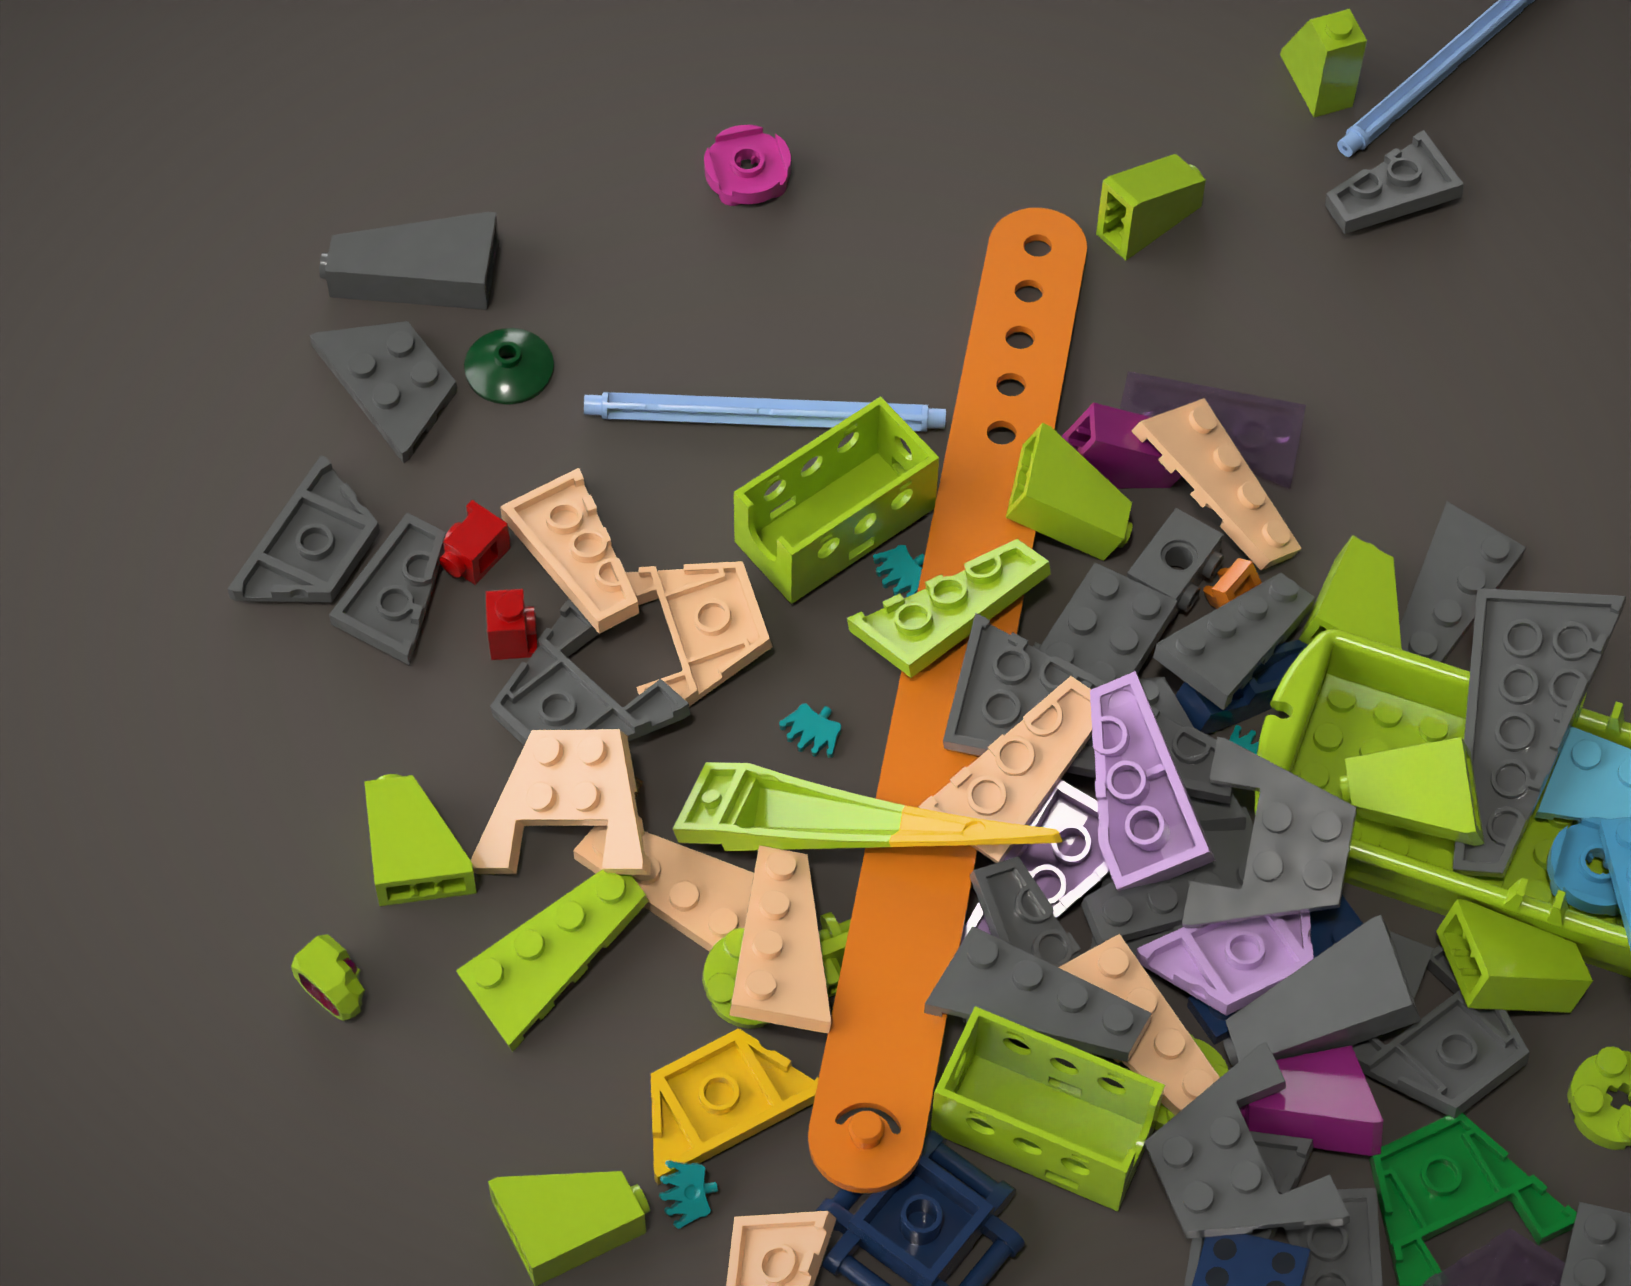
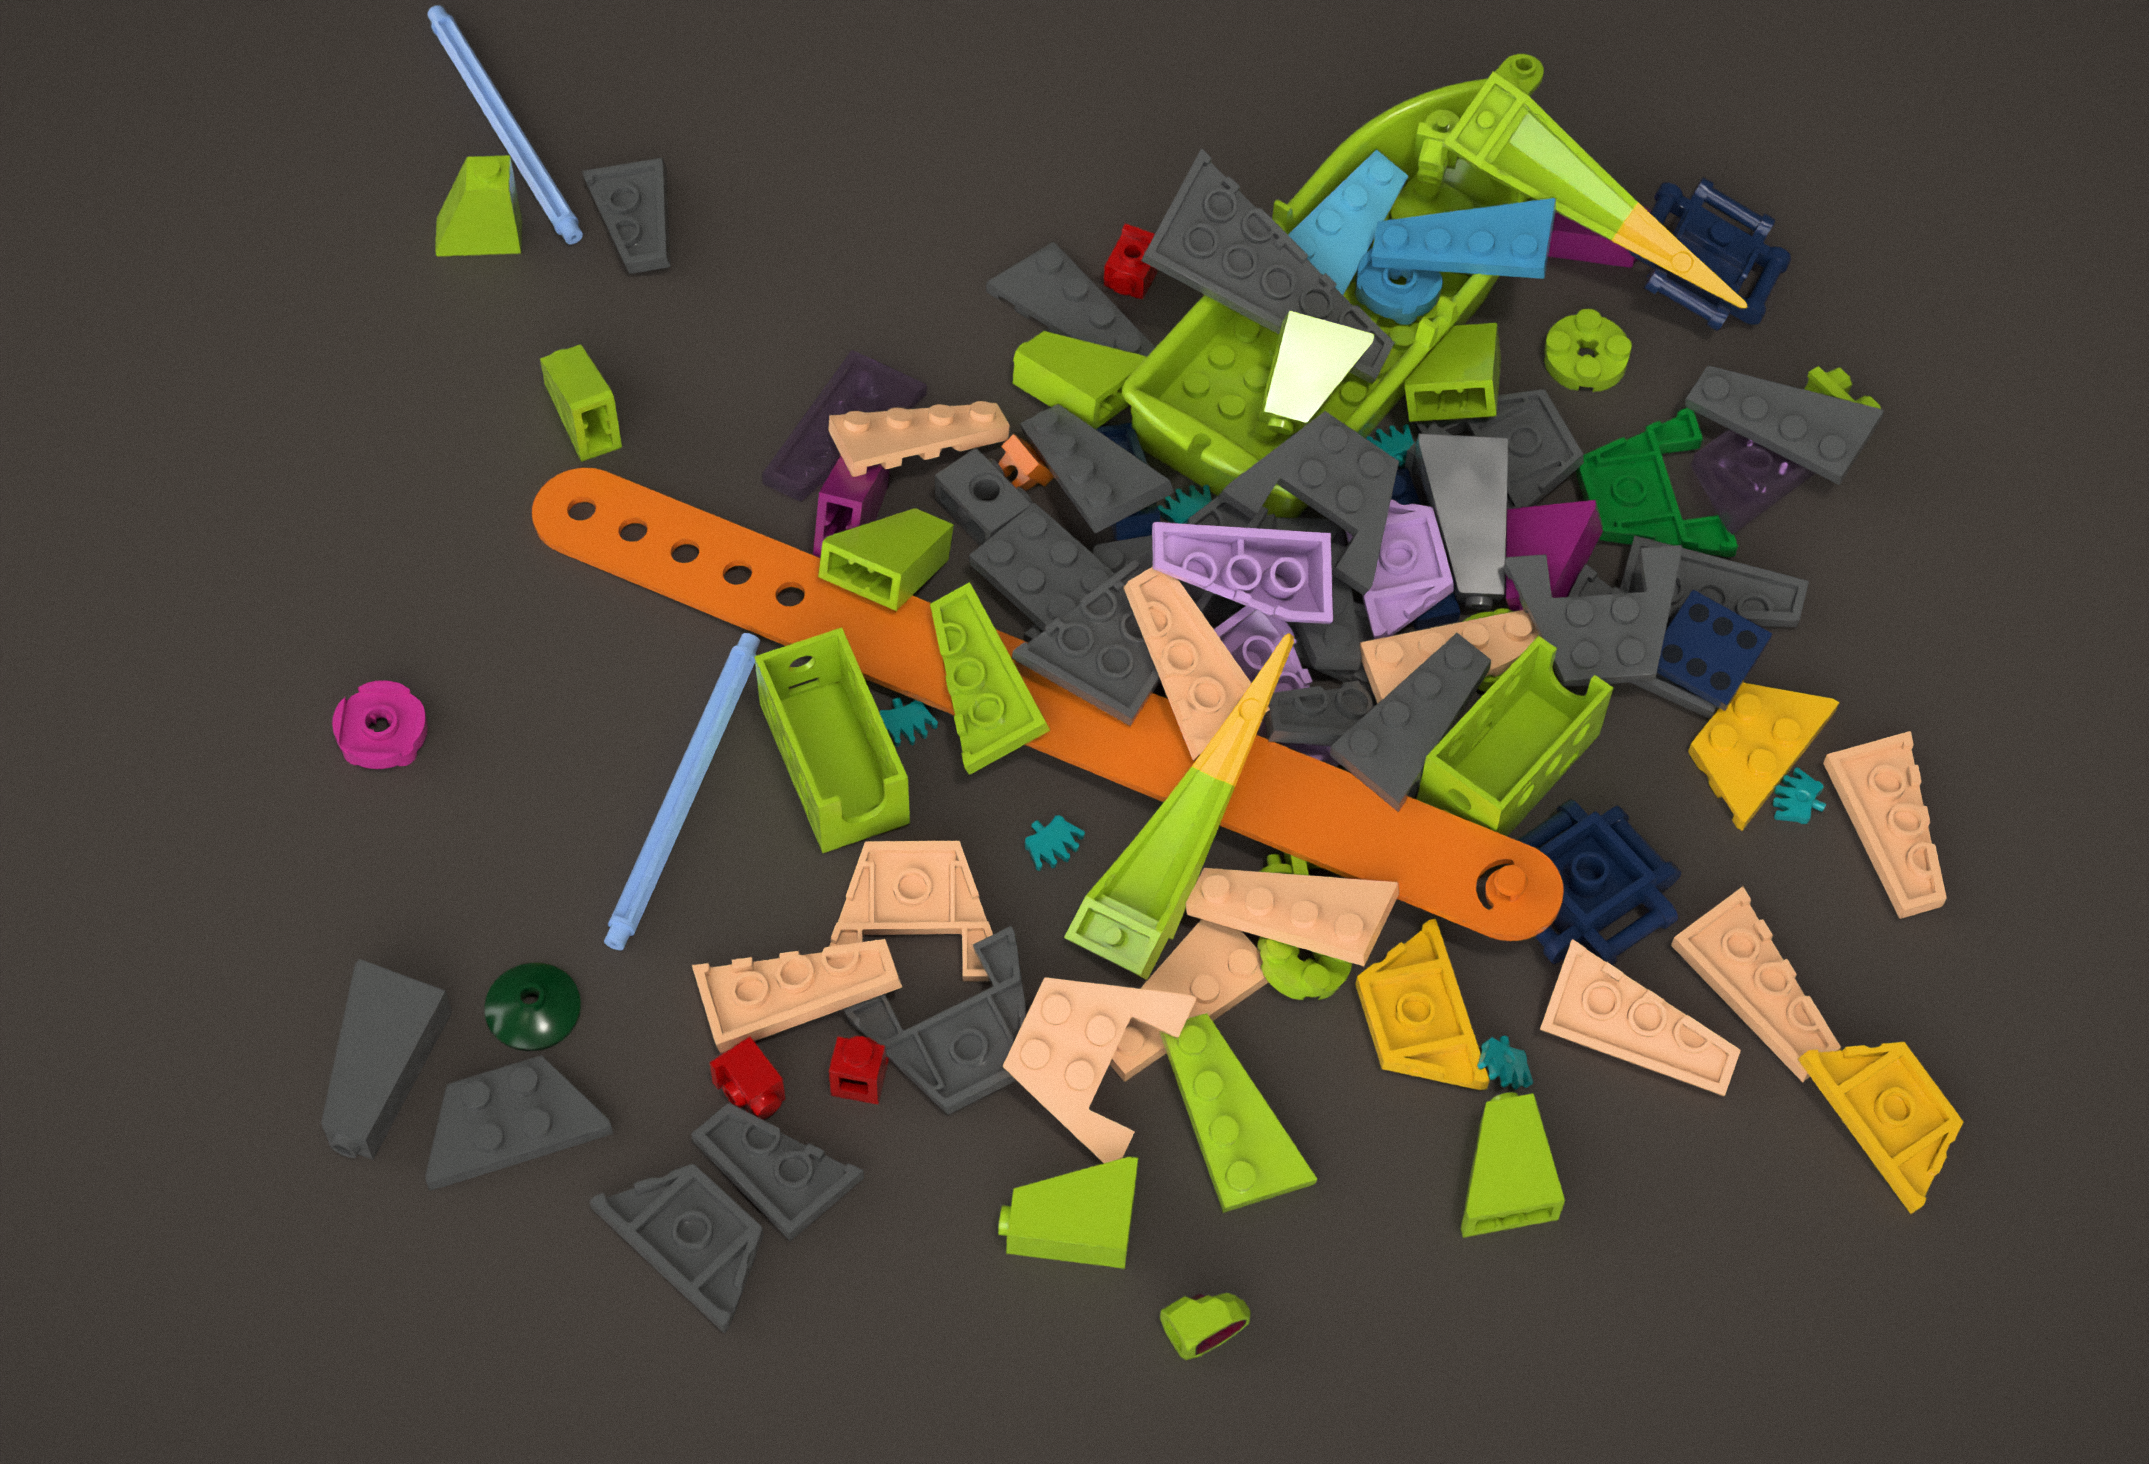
camera: 75 degrees left, 0 degrees up
none -> teal piece [1366,424,1415,469]

